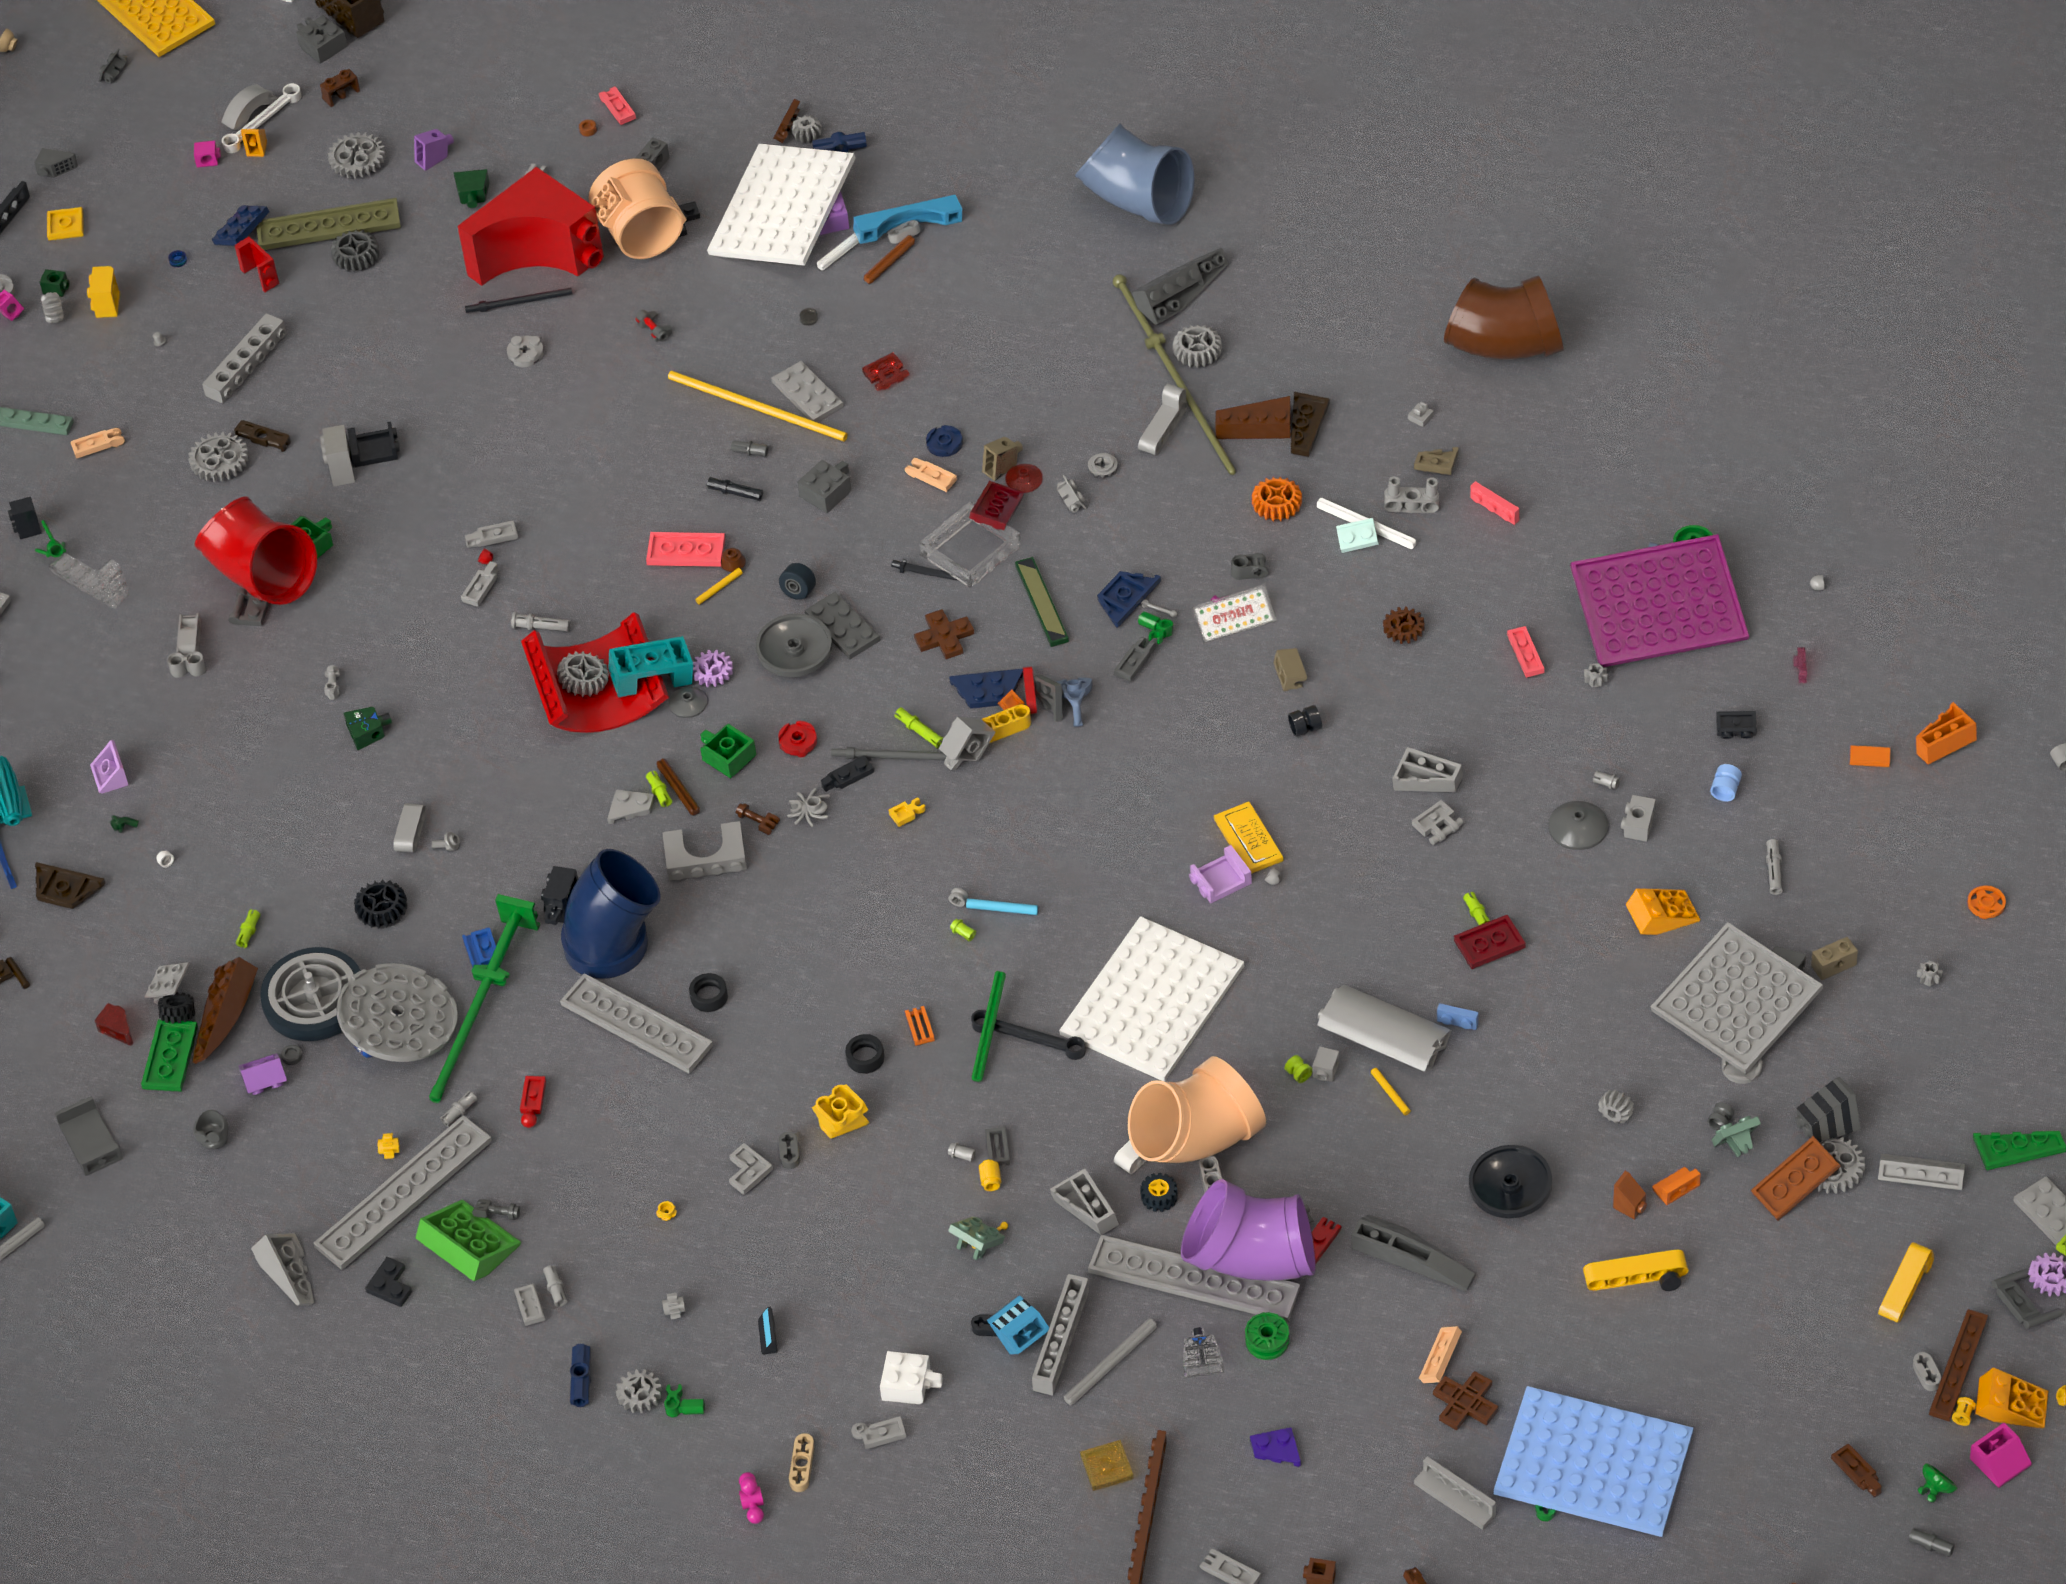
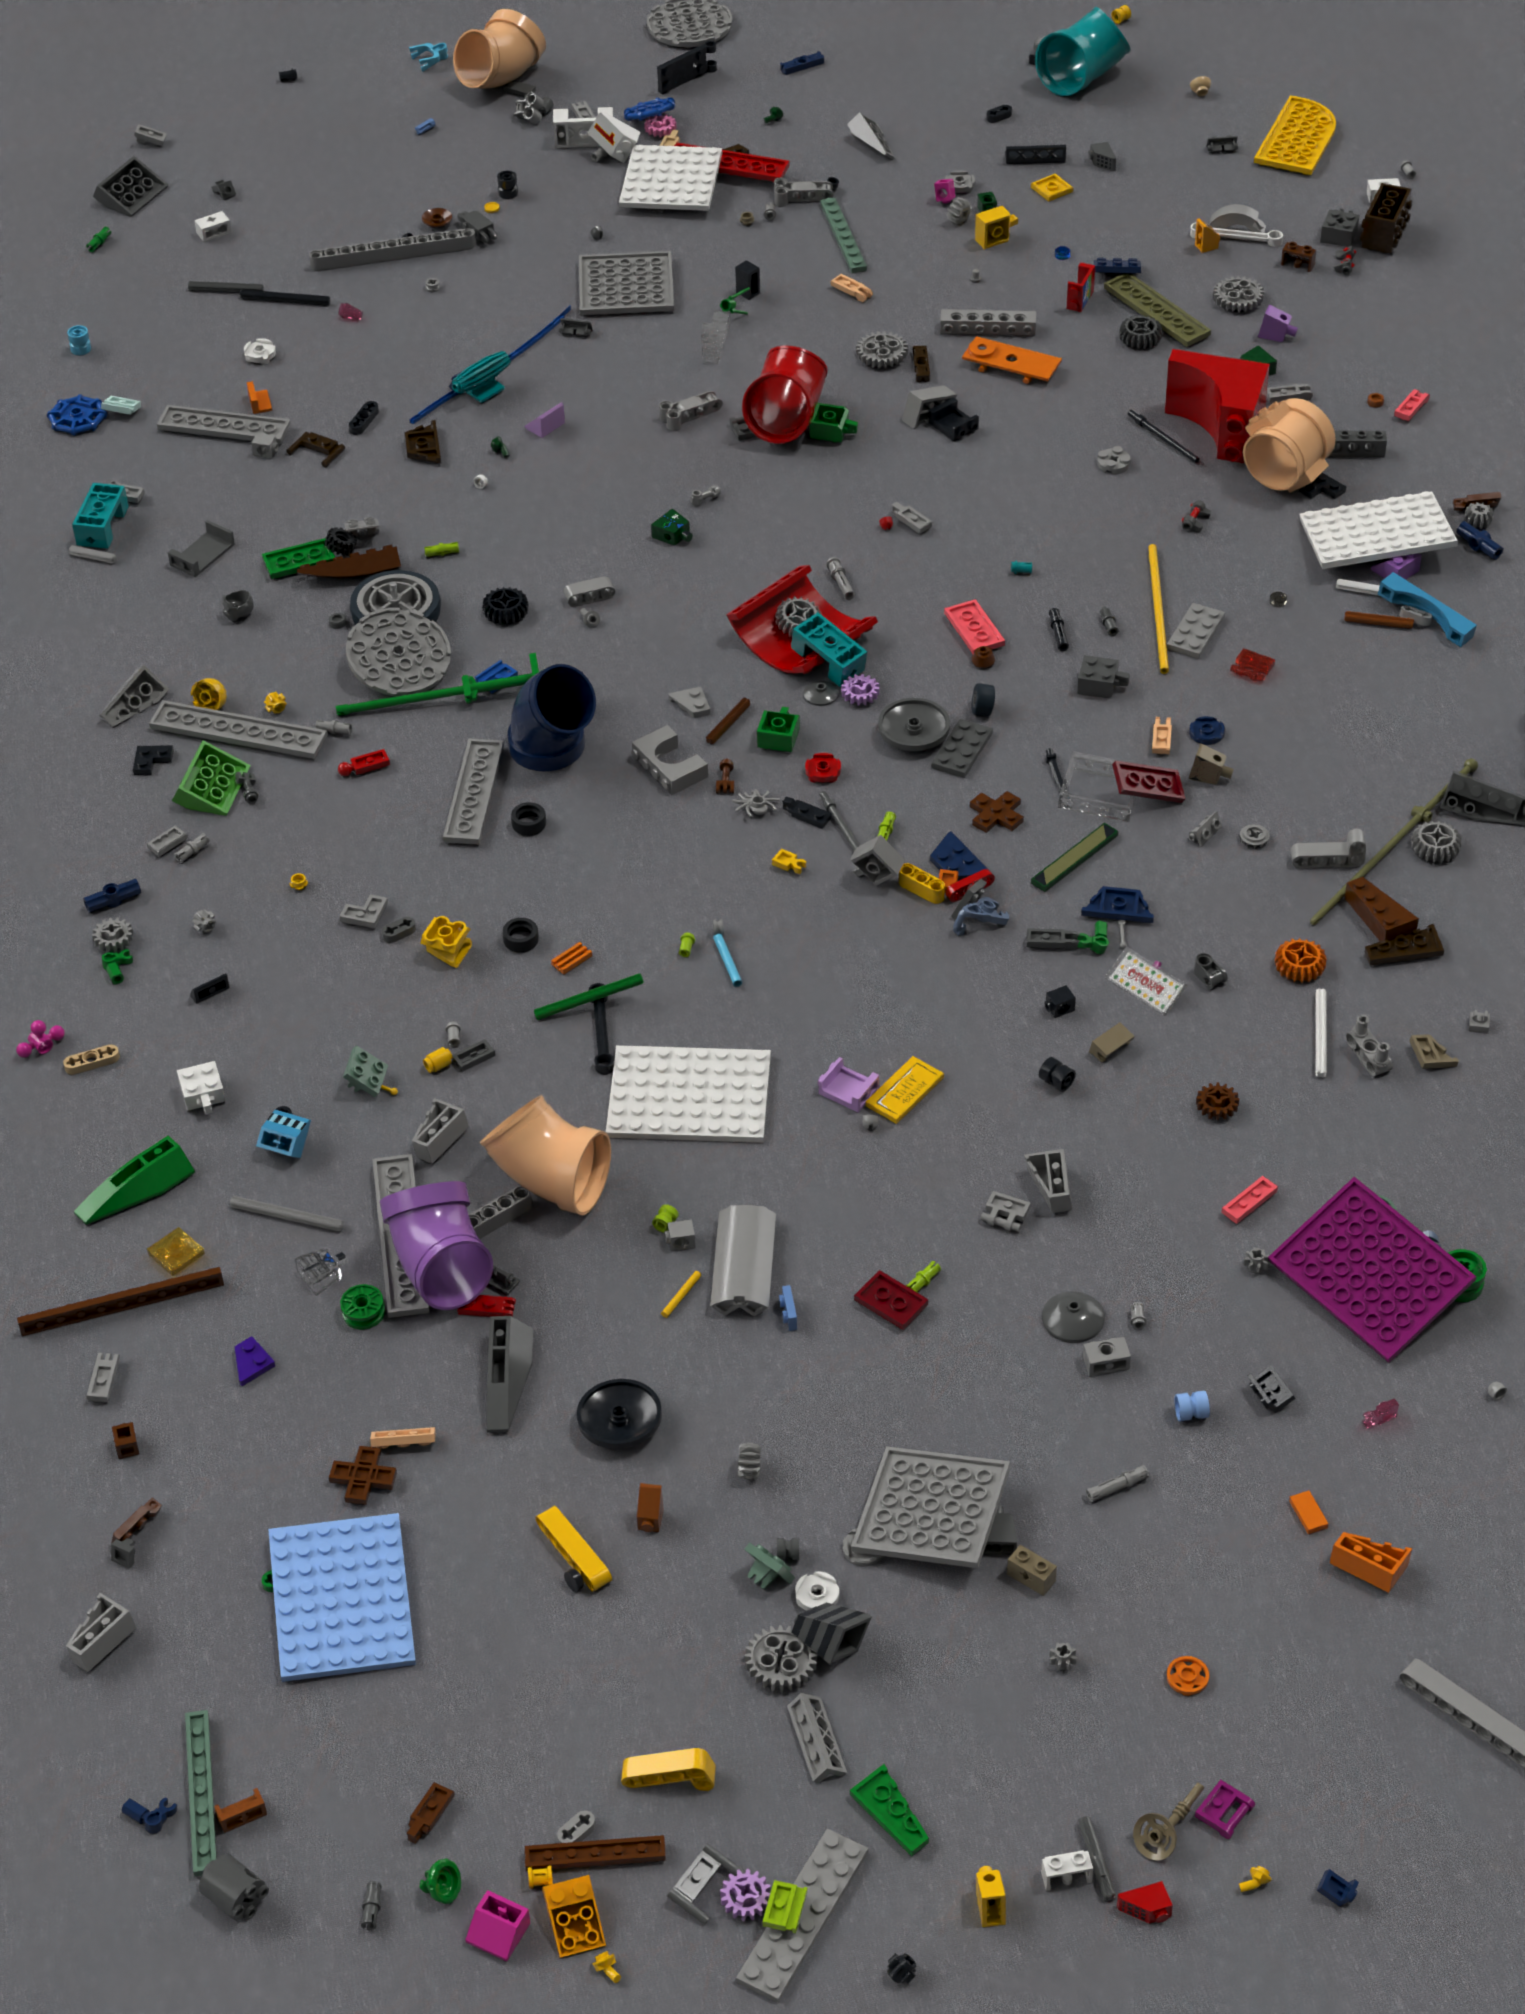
camera: 60 degrees right, 5 degrees down
clear red slope [95,1003,133,1046] -> none
dark pink brick [194,141,221,167] -> none
medium lavender slope [238,1053,287,1095] -> none
light grey hinge [461,561,498,607] -> none
lime pin [646,771,672,807] -> none
yellow bar [695,568,743,605] -> none
light grey hinge [851,1416,906,1449] -> none
clear red dish [1005,464,1043,493] -> none
light grey brick [1032,1274,1089,1396] -> none
black wheel [1140,1173,1178,1212] -> none
light aqua plate [1336,518,1379,553] -> none
light grey fence [1414,1456,1496,1530] -> none
coral plate [1471,481,1519,525] -> none
light orange slope [1626,888,1701,935] -> none
orange panel [1652,1167,1701,1205] -> none
dark orange plate [1750,1136,1841,1221] -> none
none -> green wedge [74,1135,195,1225]
none -> yellow cylinder [190,678,227,710]
none -> white plate [795,1571,840,1611]
none -> orange piece [962,336,1062,384]
none -> teal pin [1011,560,1032,574]
none -> black brick [1044,985,1076,1018]
none -> dark grey piece [1334,246,1356,275]

